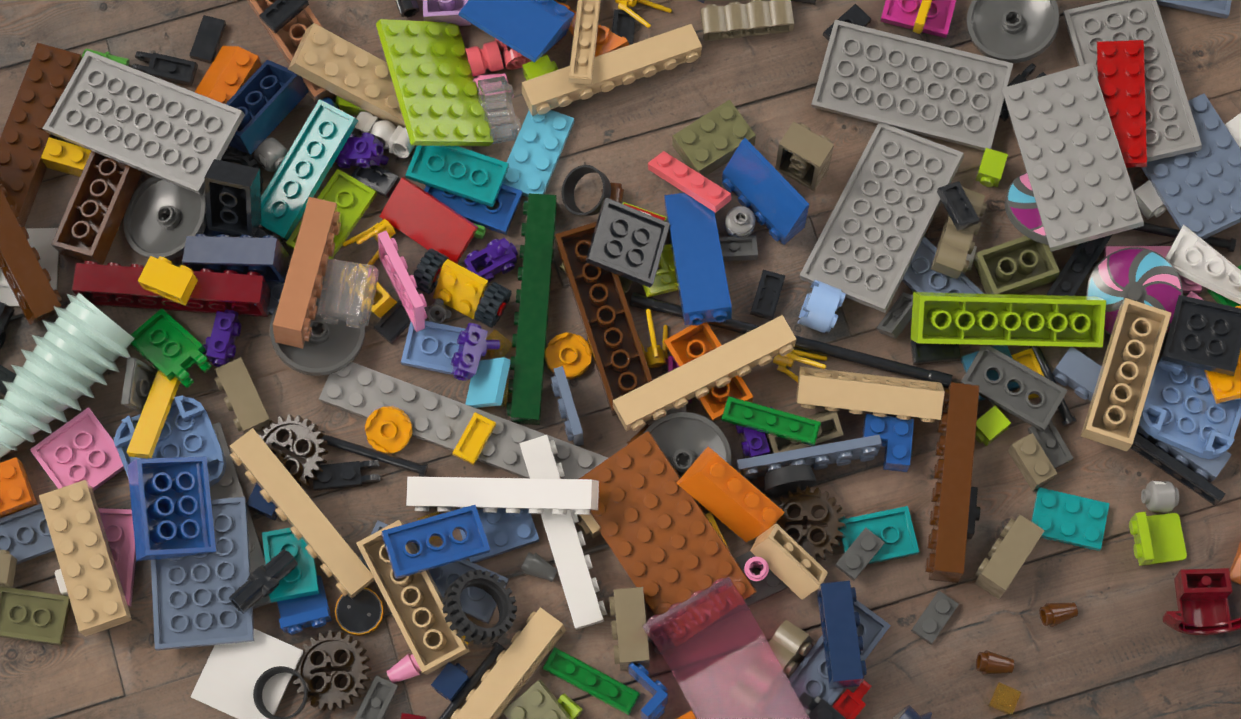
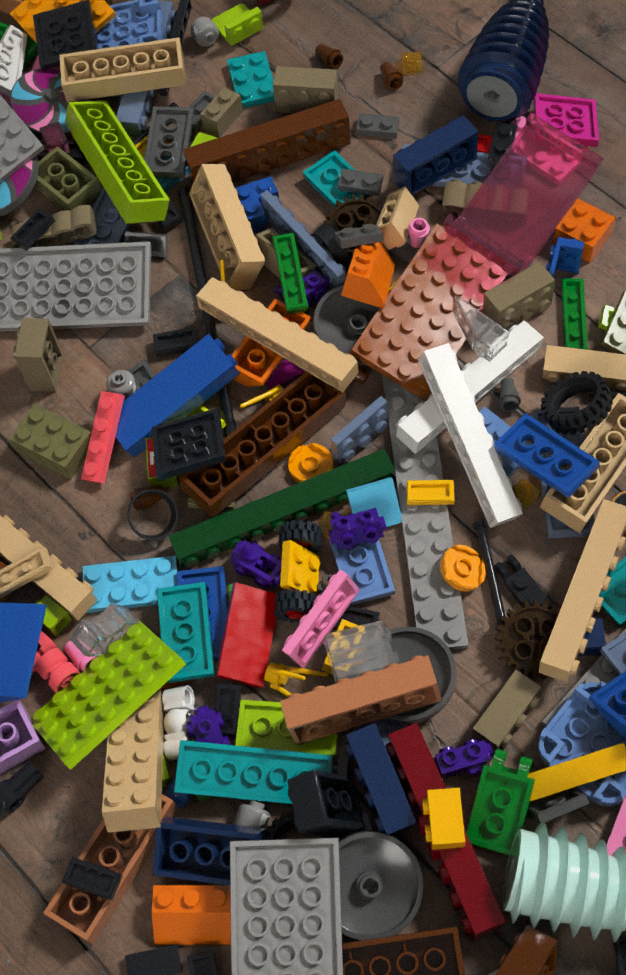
camera: 110 degrees left, 10 degrees down
blue slope [722,138,809,245] -> none
light blue brick [798,280,846,333] -> none
none -> clear pink brick [40,122,70,154]
none -> dark grey plate [335,224,384,249]
none -> clear slope [452,295,510,362]

